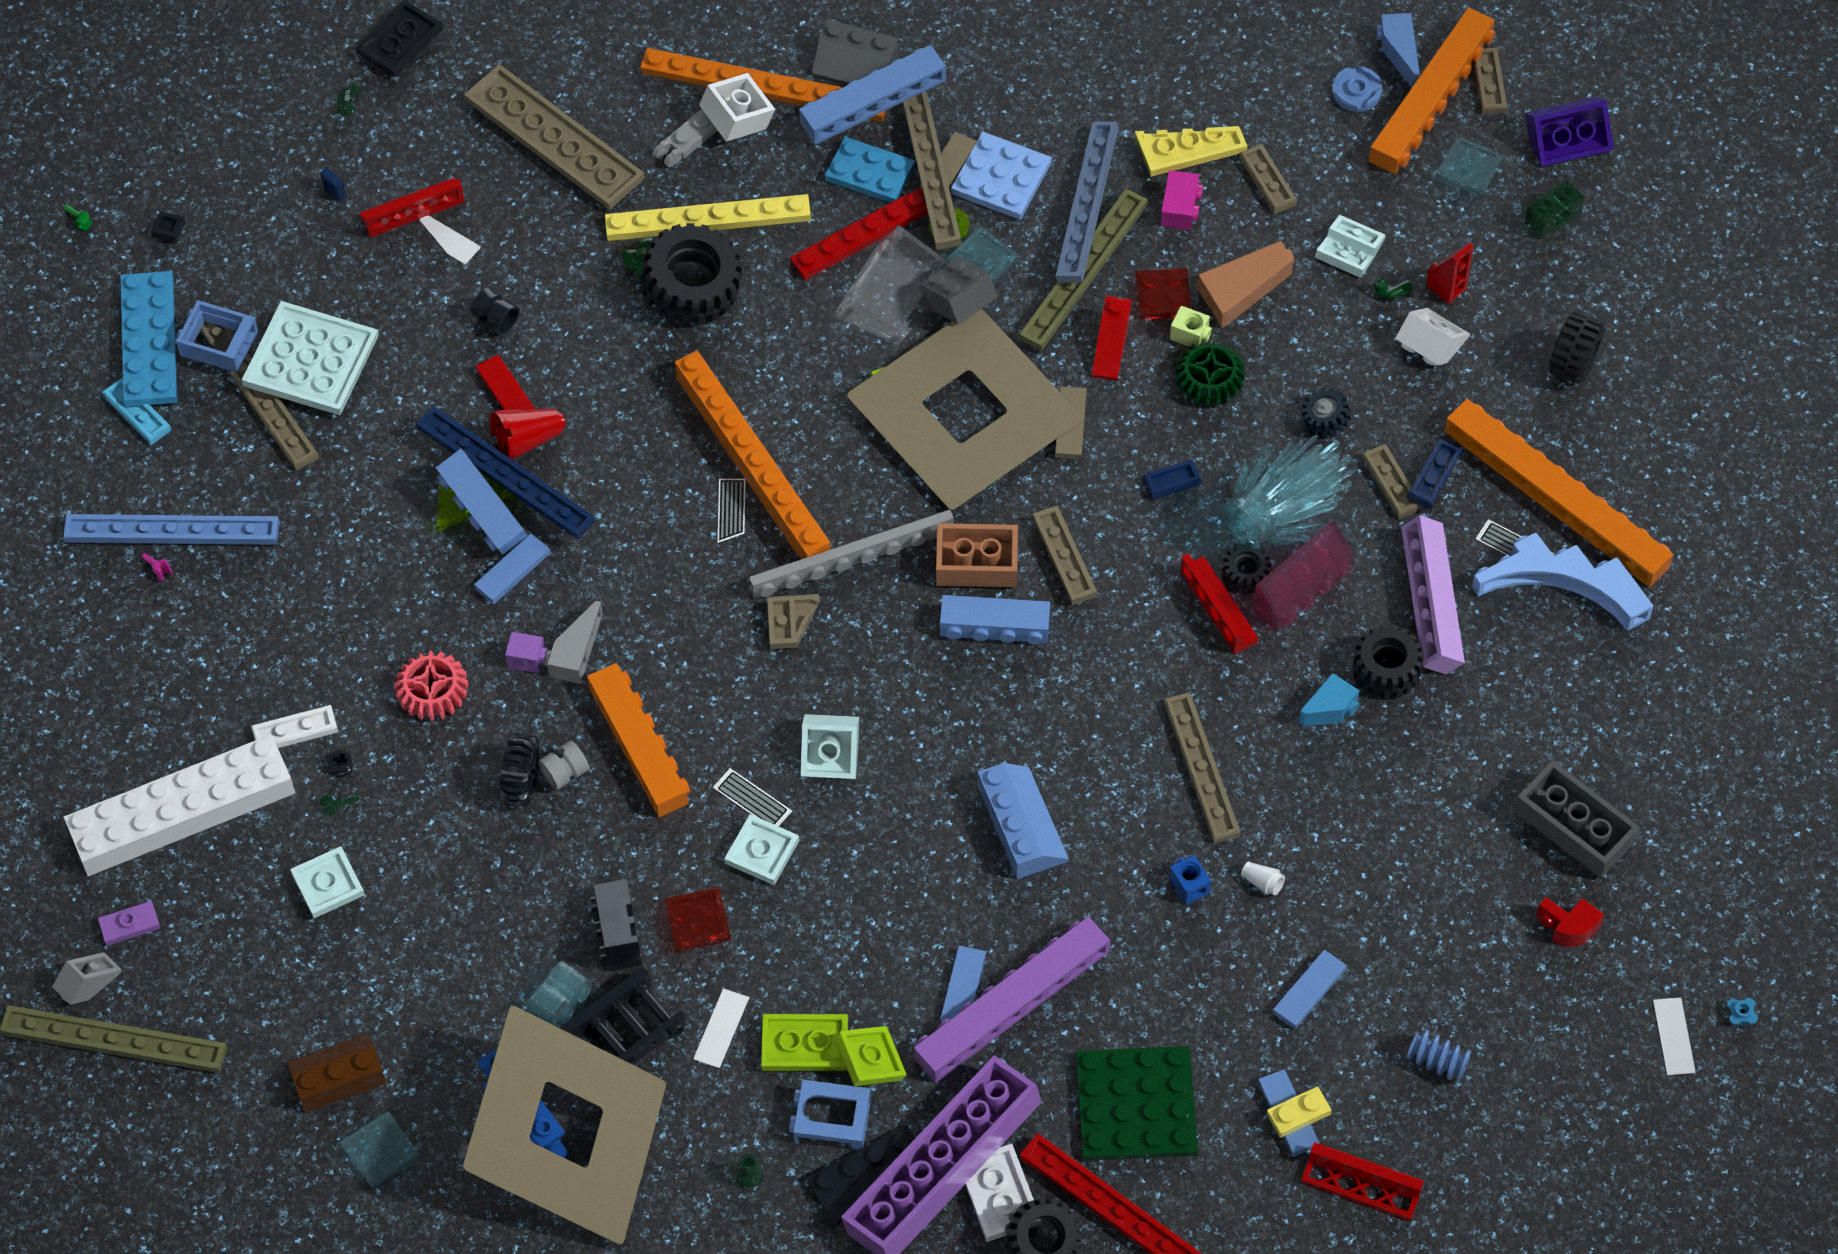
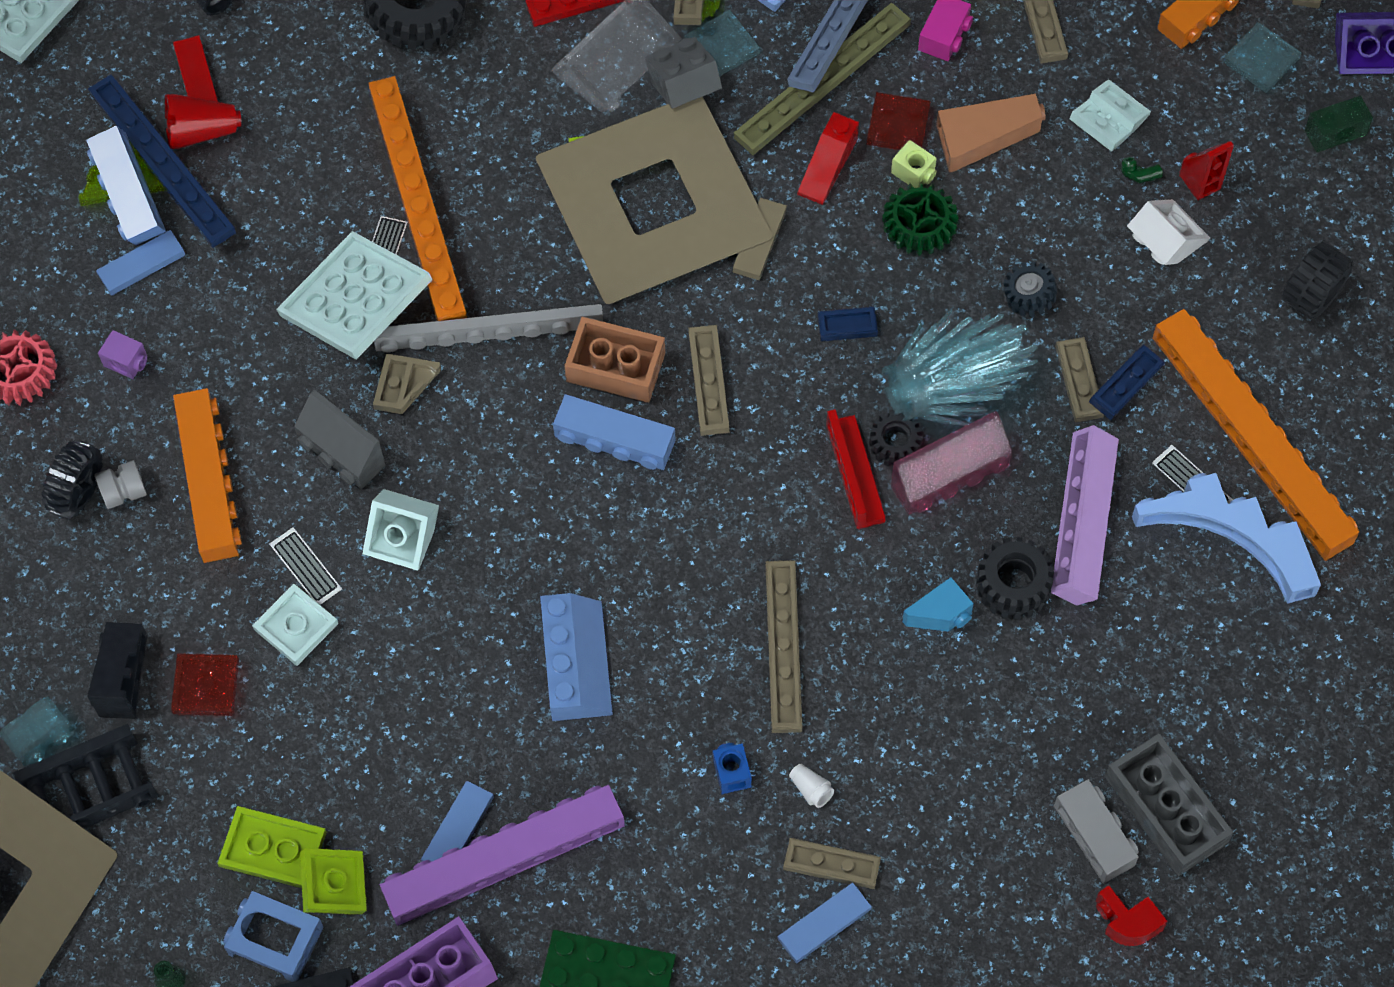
camera: 15 degrees right, 5 degrees up
light grey slope [545,601,603,684] -> none
white sticker [693,989,749,1068] -> none
none -> light aqua plate [276,231,433,360]
none -> dark grey slope [294,389,386,490]
none -> dark tan tile [783,838,881,889]
none -> light grey brick [1054,779,1139,884]

